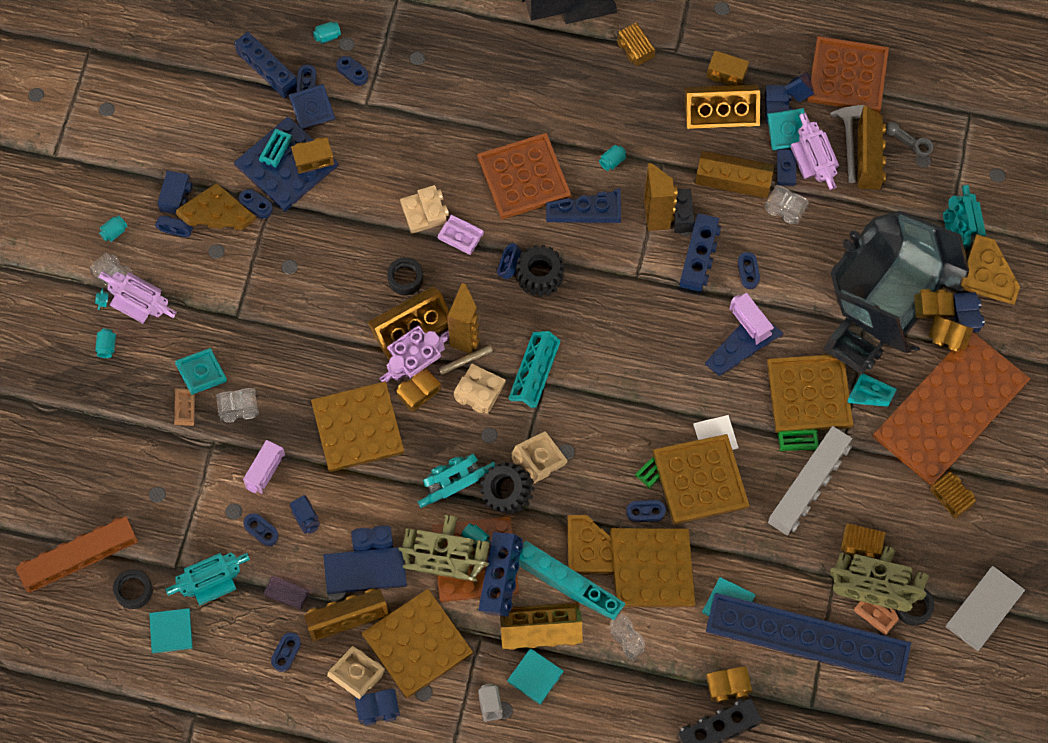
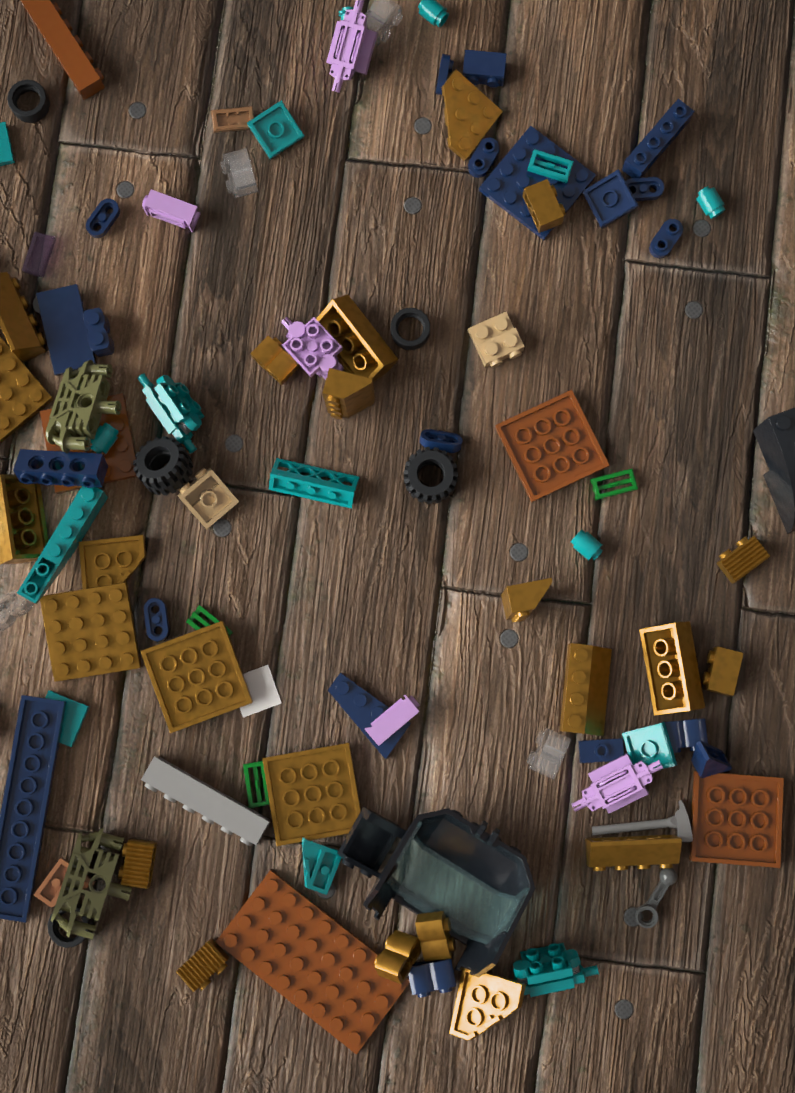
camera: 90 degrees right, 15 degrees up
teal brick [95,329,116,358] -> none
teal piece [165,552,250,606] -> none
dark blue brick [290,495,320,534] -> none
pearl gold plate [311,381,405,472] -> none
lavender plate [438,215,484,255] -> none
dark tan bar [438,345,493,375] -> none
tan plate [454,364,506,414] -> none
dark blue wing [546,188,621,223] -> none
black brick [673,189,694,233] -> none
dark blue brick [679,213,721,292] -> none
dark blue plate [738,252,760,289] -> none
light grey tile [945,566,1025,651] -> none
none -> green tile [590,469,638,500]

